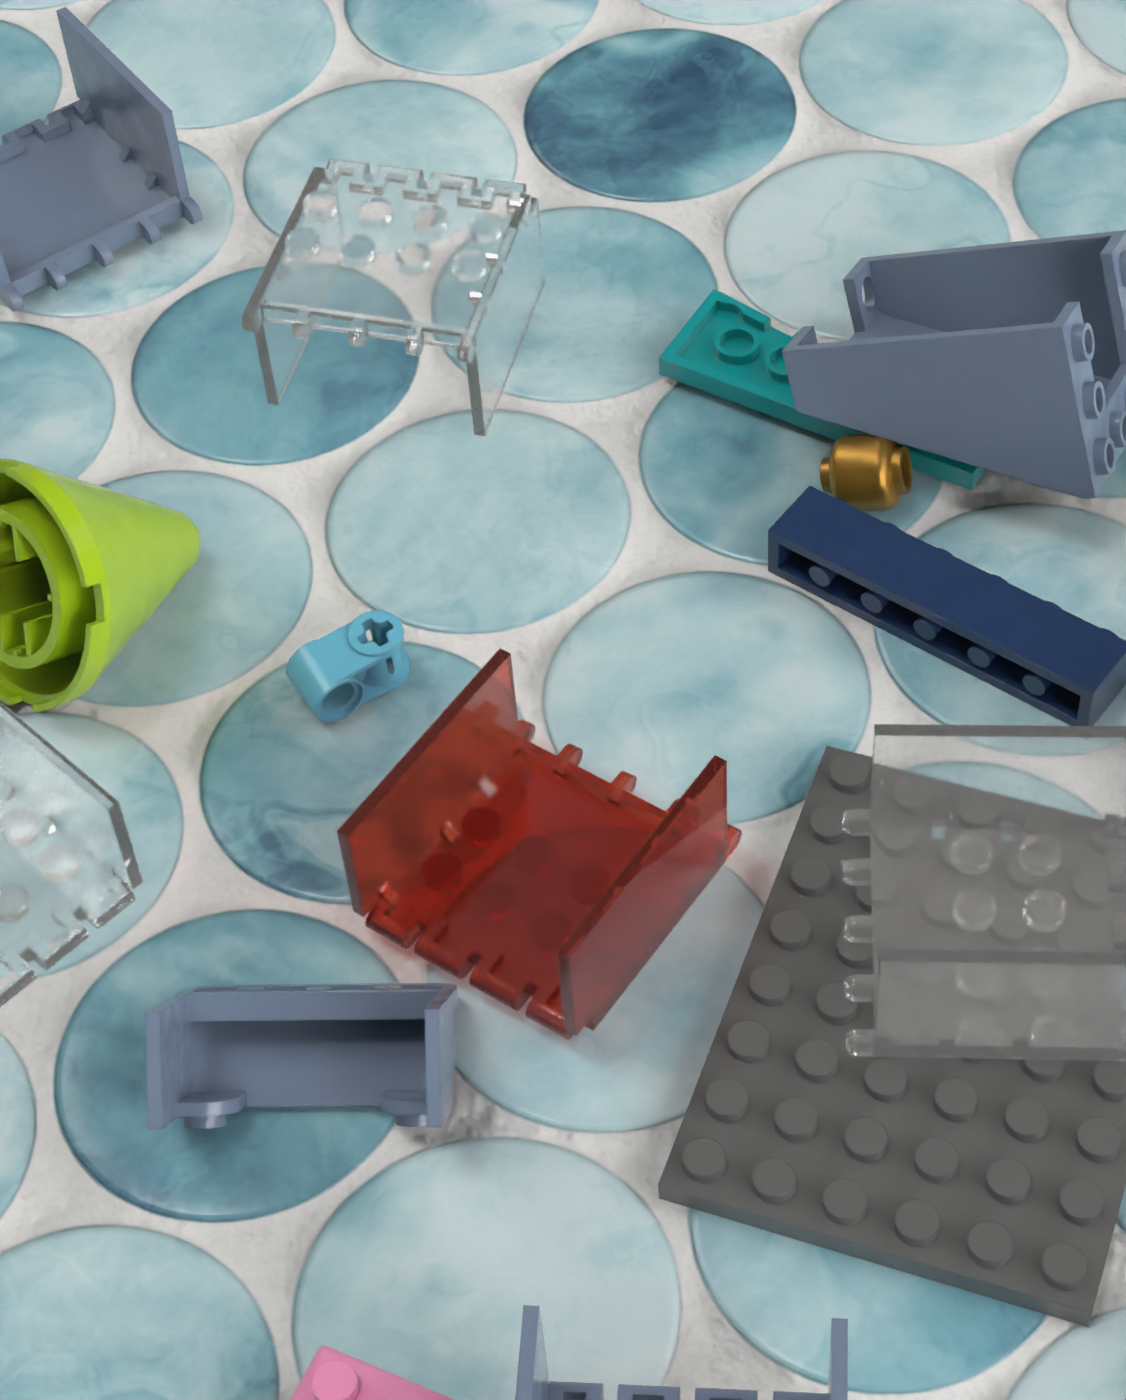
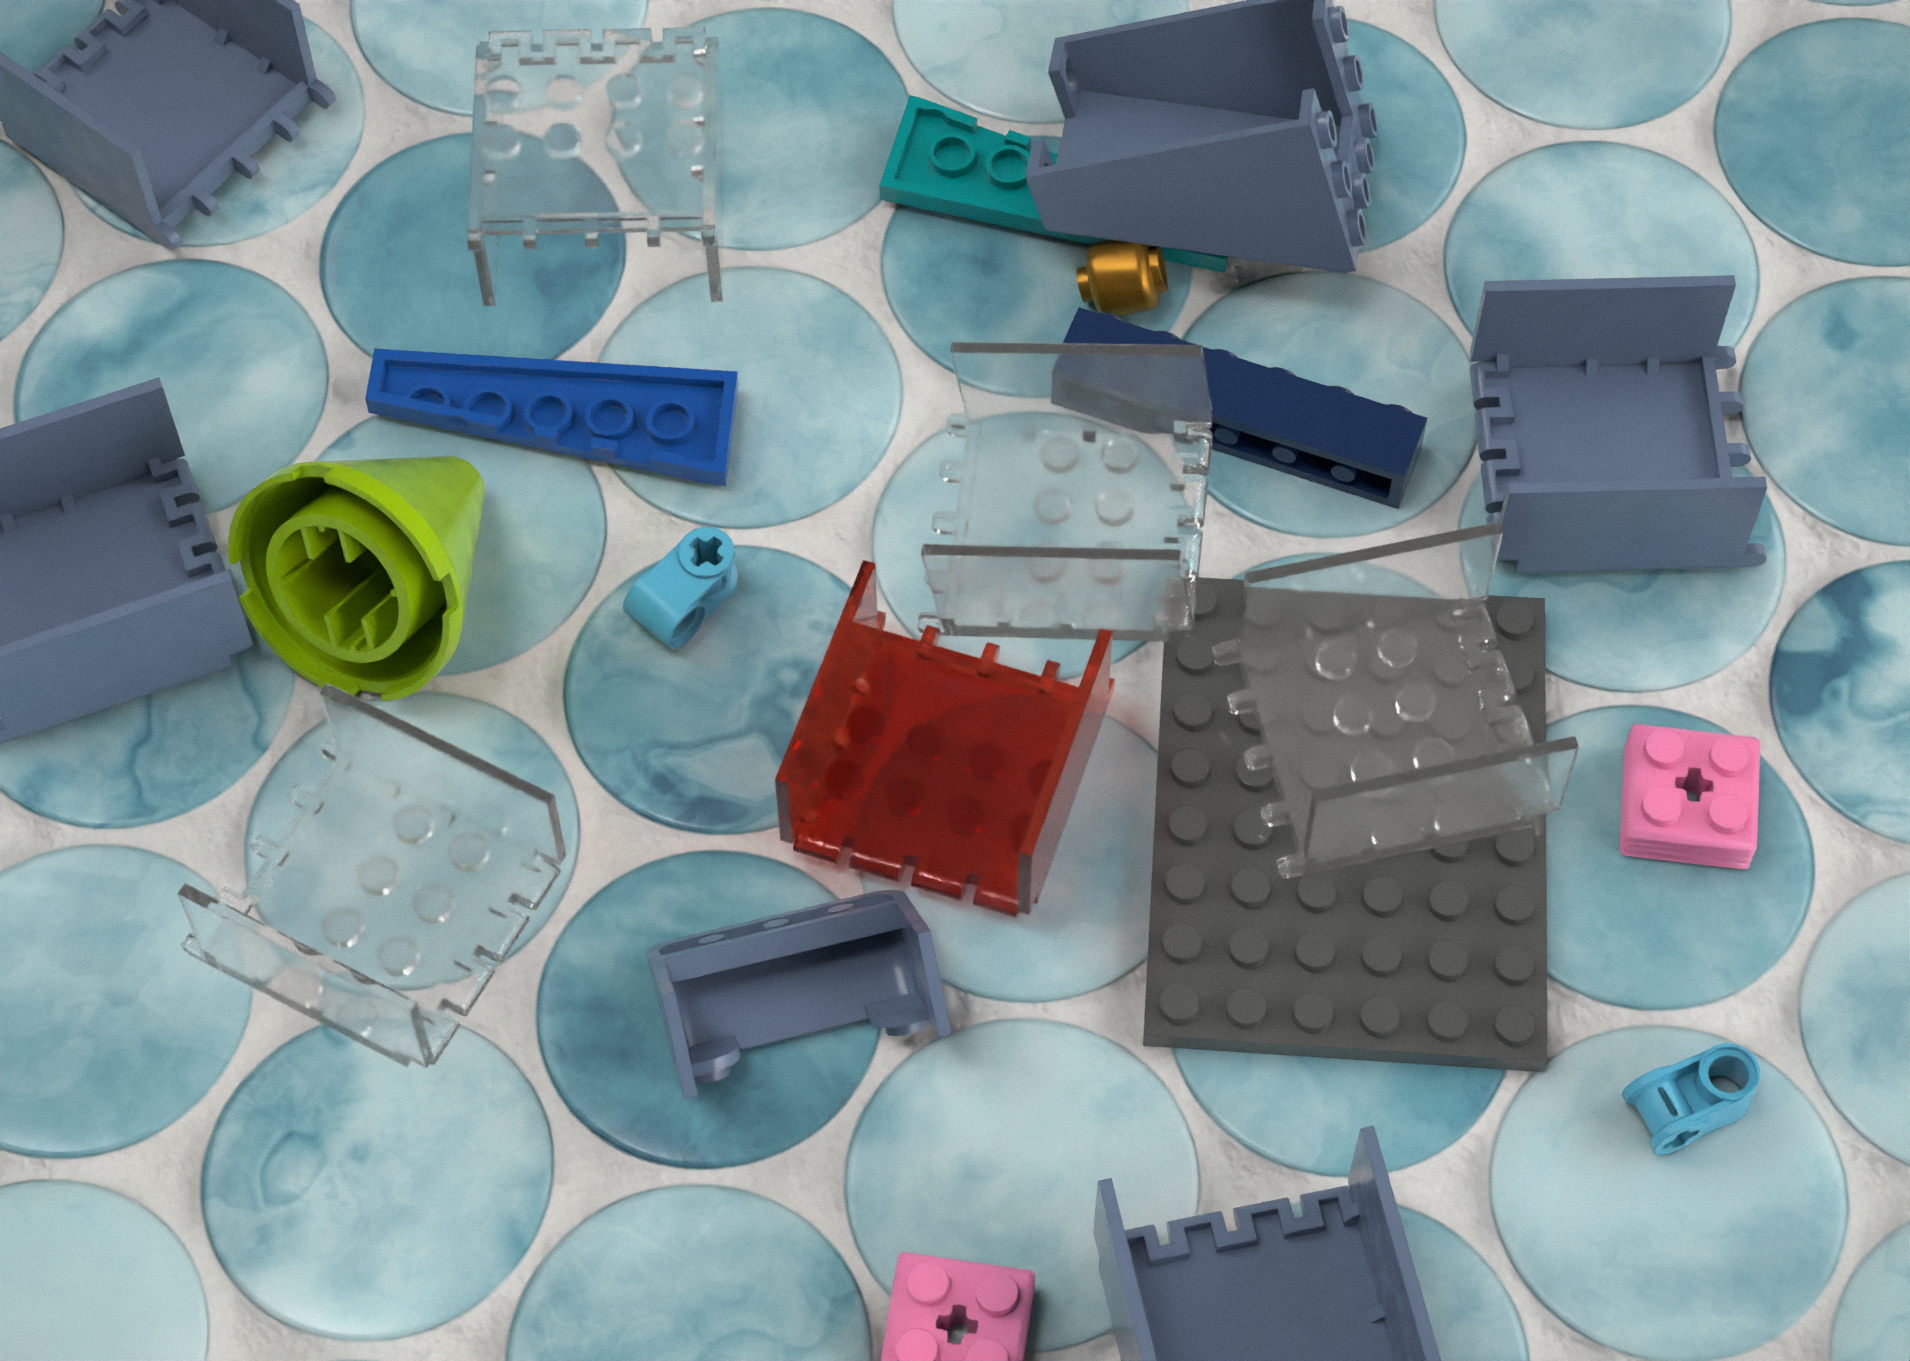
camera: 20 degrees left, 10 degrees up
none -> blue wing [365,348,739,486]
none -> clear windscreen [917,342,1213,642]

